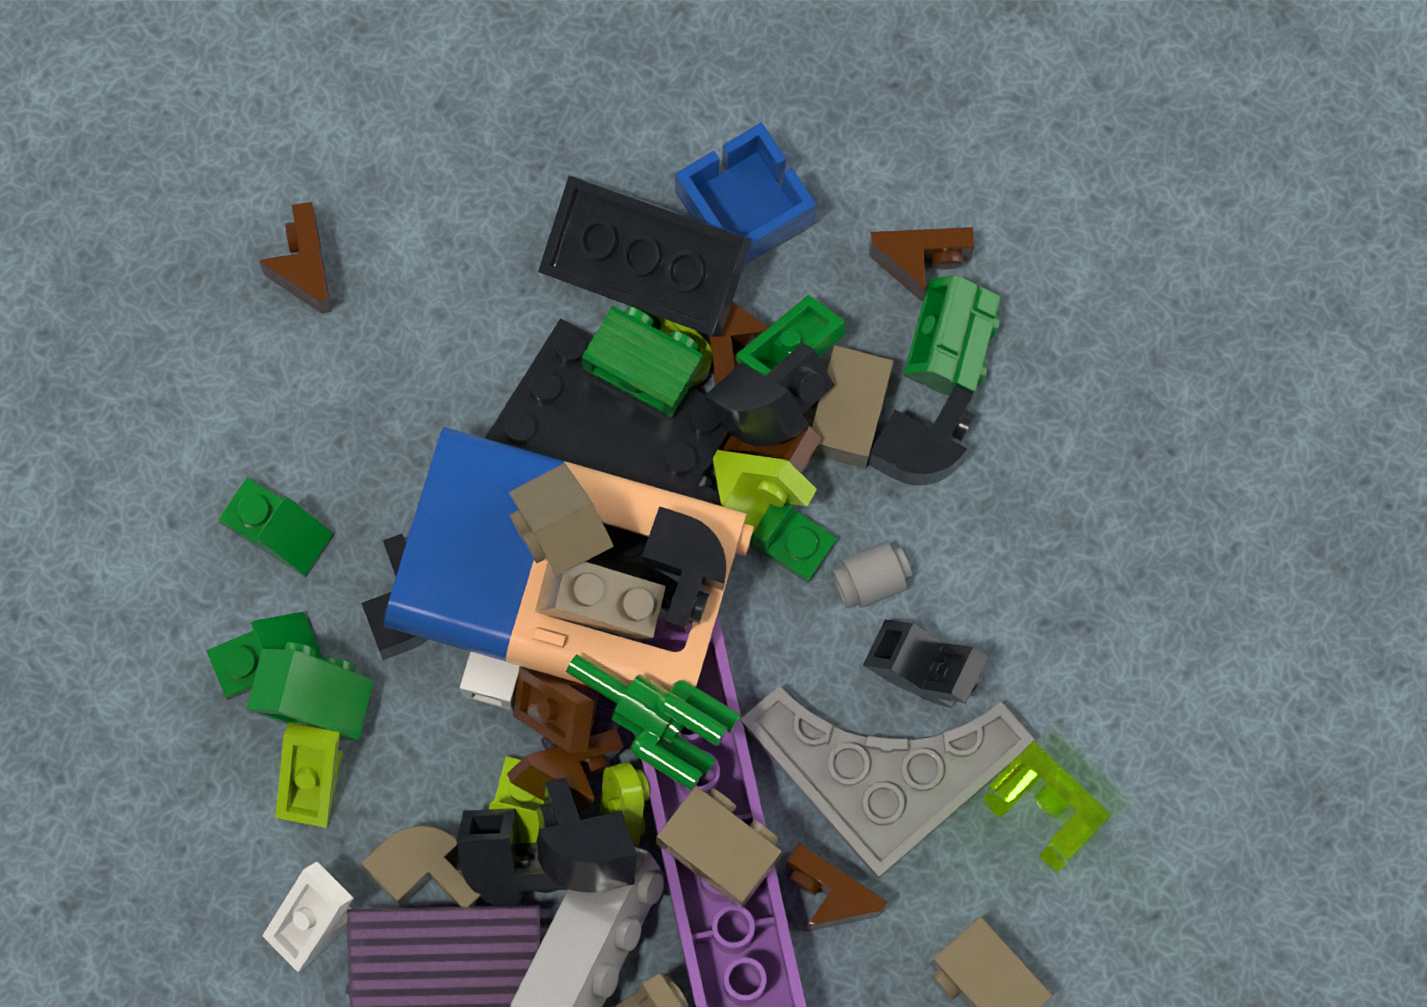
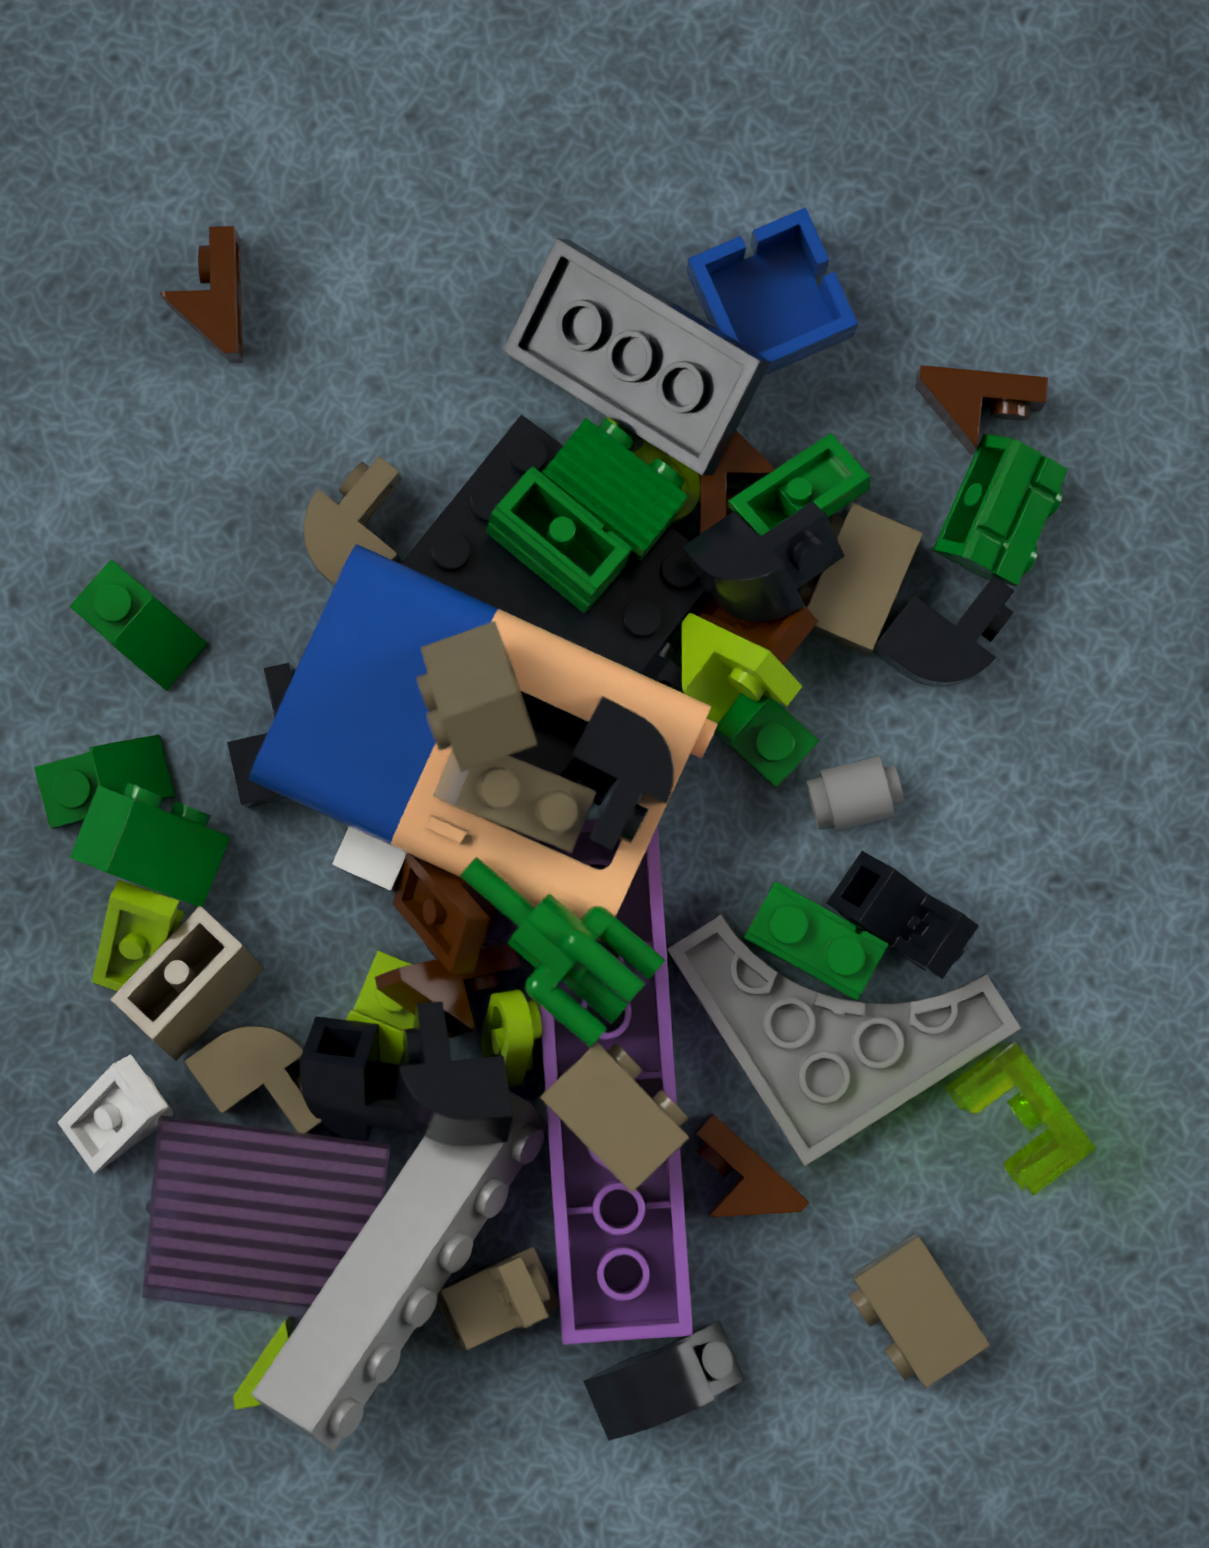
camera: 15 degrees right, 10 degrees up
none -> dark tan brick [110,906,265,1061]
none -> dark tan brick [304,456,402,587]
none -> green brick [486,466,633,614]
none -> green brick [742,881,888,1000]

